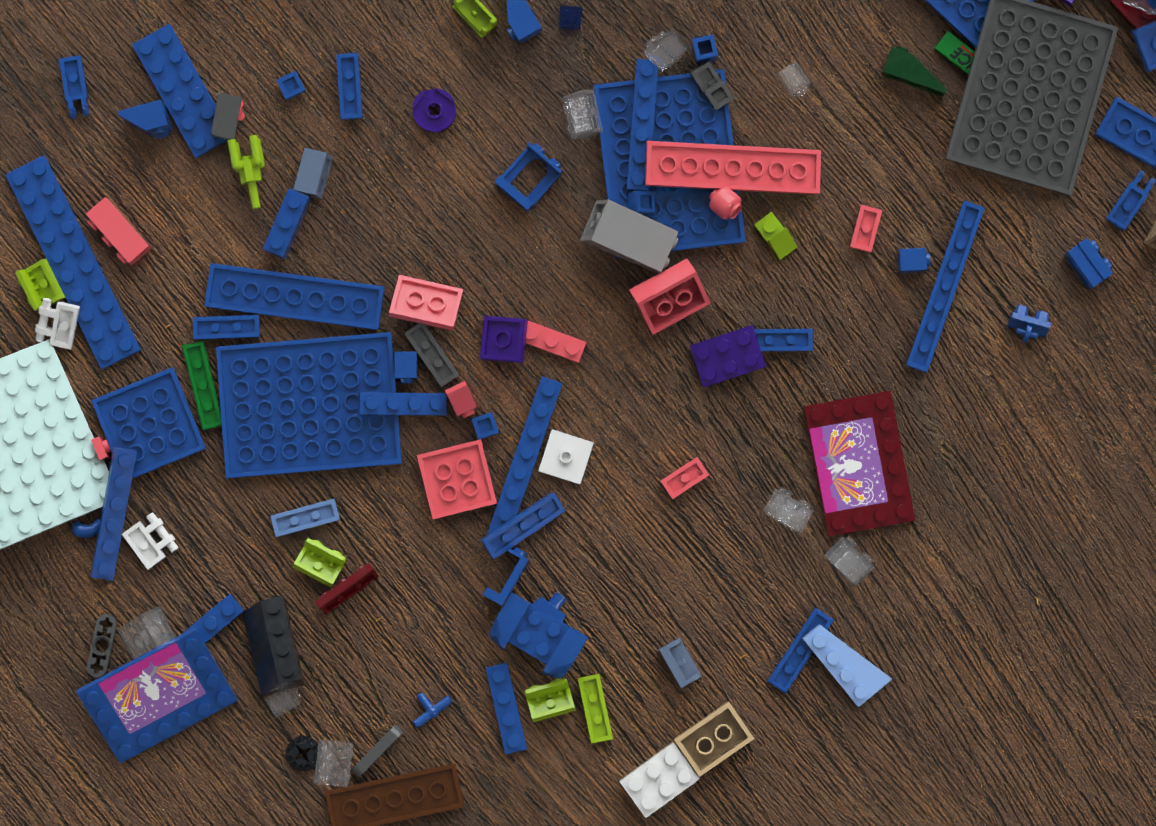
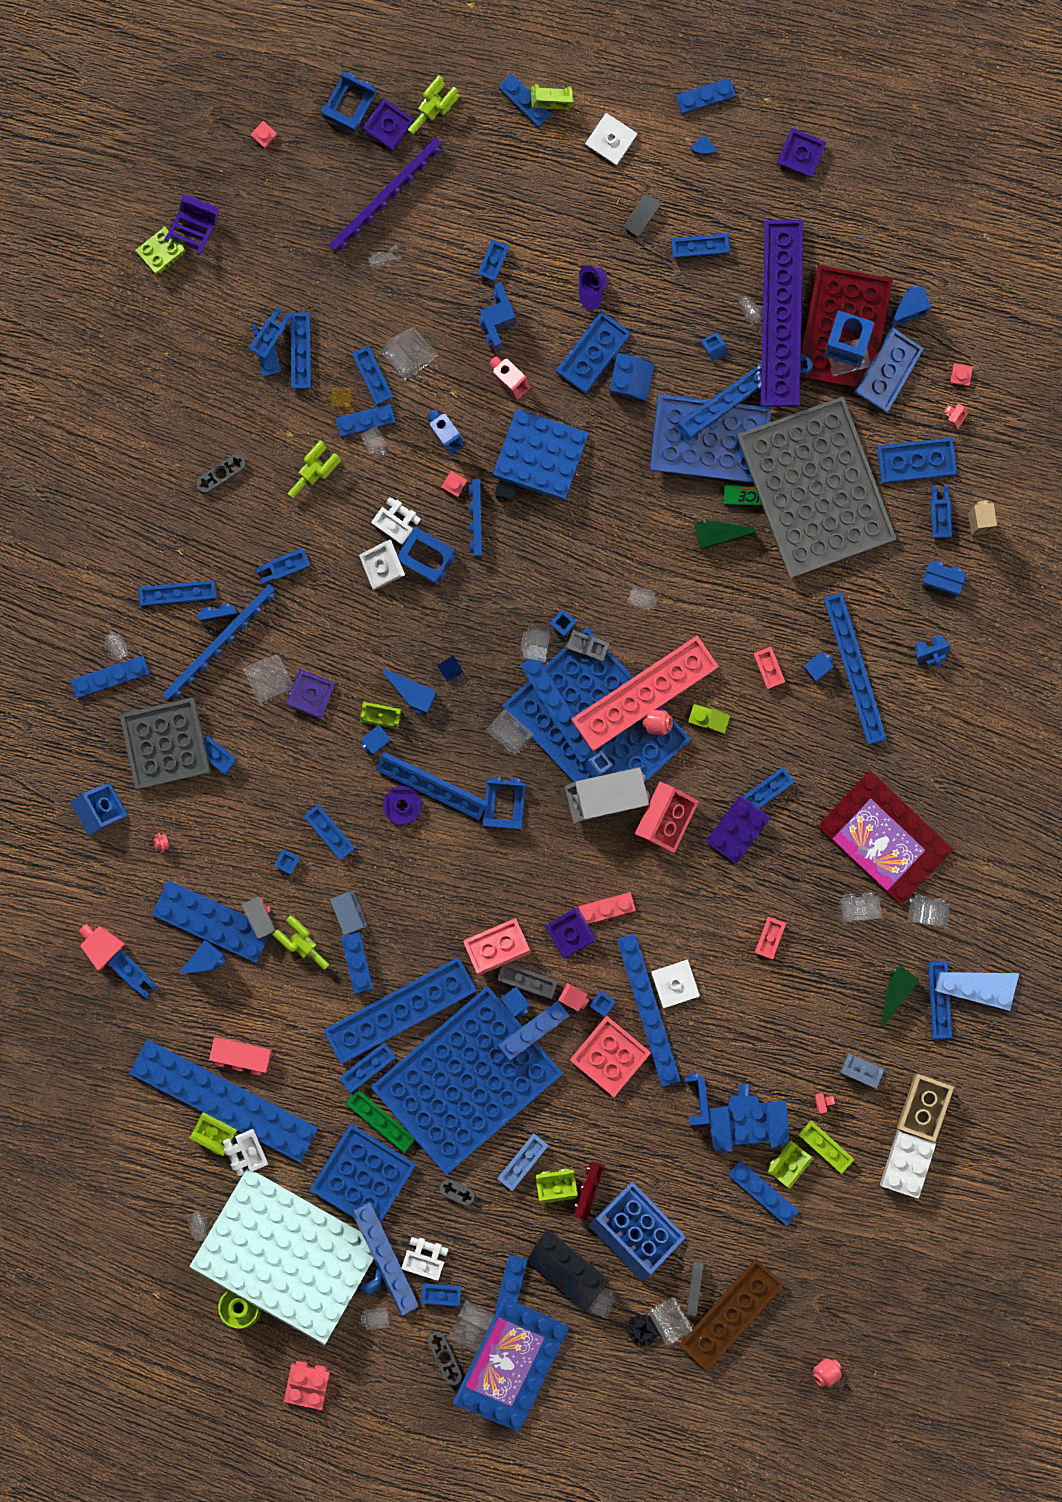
camera: 35 degrees left, 0 degrees up
coral plate [91,436,111,461] -> none
blue piece [413,692,452,728] -> none
blue plate [480,492,565,559] -> none
none -> coral torso [78,924,126,971]
none -> clear brick [360,1306,390,1330]
none -> blue brick [361,725,391,755]
none -> blue plate [376,752,487,820]
none -> blue plate [421,1283,461,1306]
none -> dark grey beam [440,1179,475,1205]
none -> blue slope [588,1181,686,1281]
none -> coral tile [814,1093,835,1114]
none -> dark green slope [880,966,920,1026]

